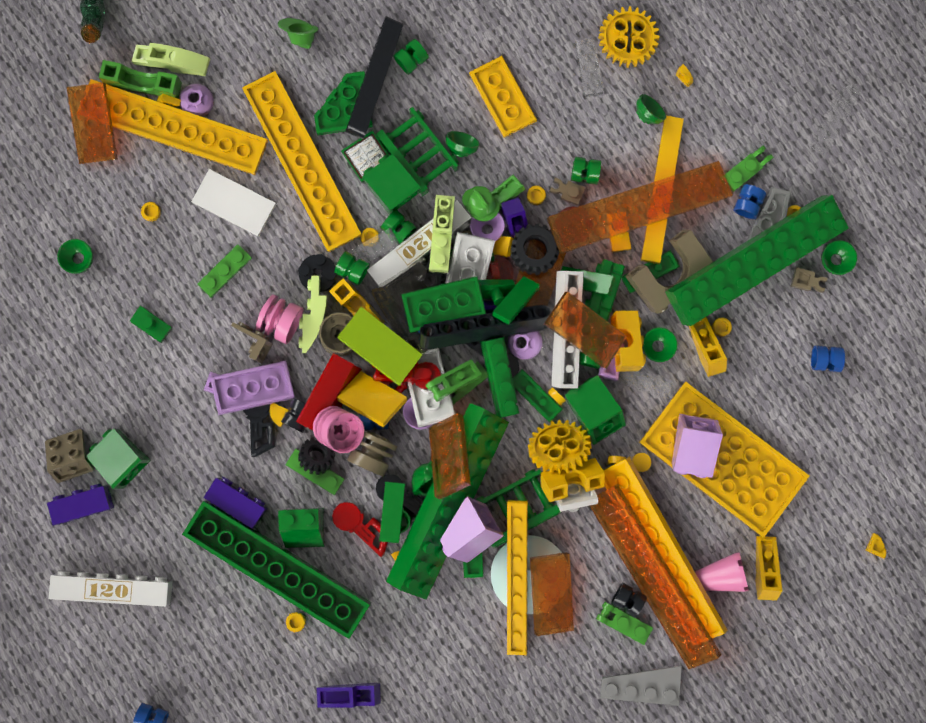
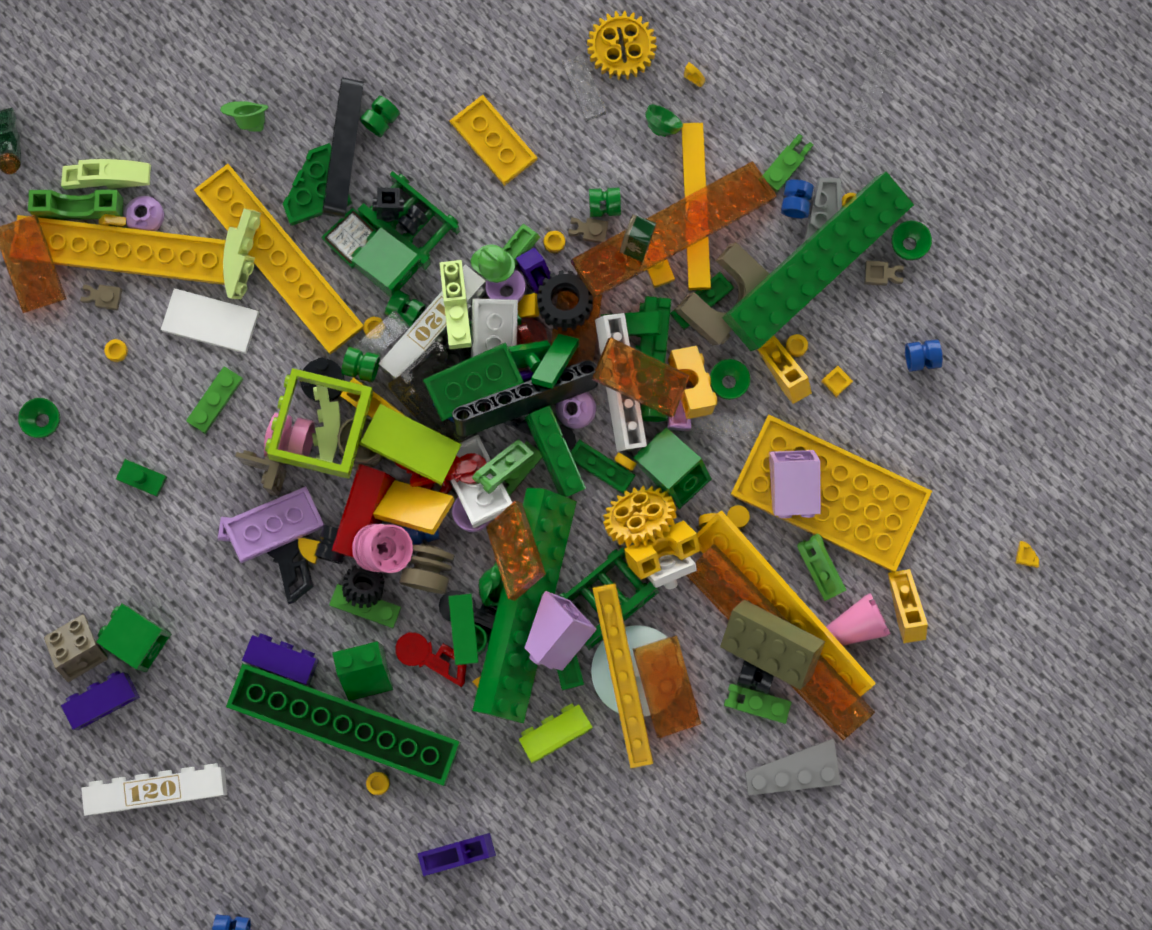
camera: 10 degrees left, 5 degrees down
green piece [445,131,480,157] -> none
none -> dark tan plate [80,284,122,310]
none -> yellowish green slope [223,209,261,299]
none -> lime window [265,368,373,479]
none -> black brick [372,187,404,222]
none -> black wheel [397,205,428,236]
none -> lime slope [519,703,593,764]
none -> dark green piece [620,214,656,263]
none -> olive brick [720,599,825,690]
none -> bright green plate [797,534,846,601]
none -> yellow tile [821,366,853,397]

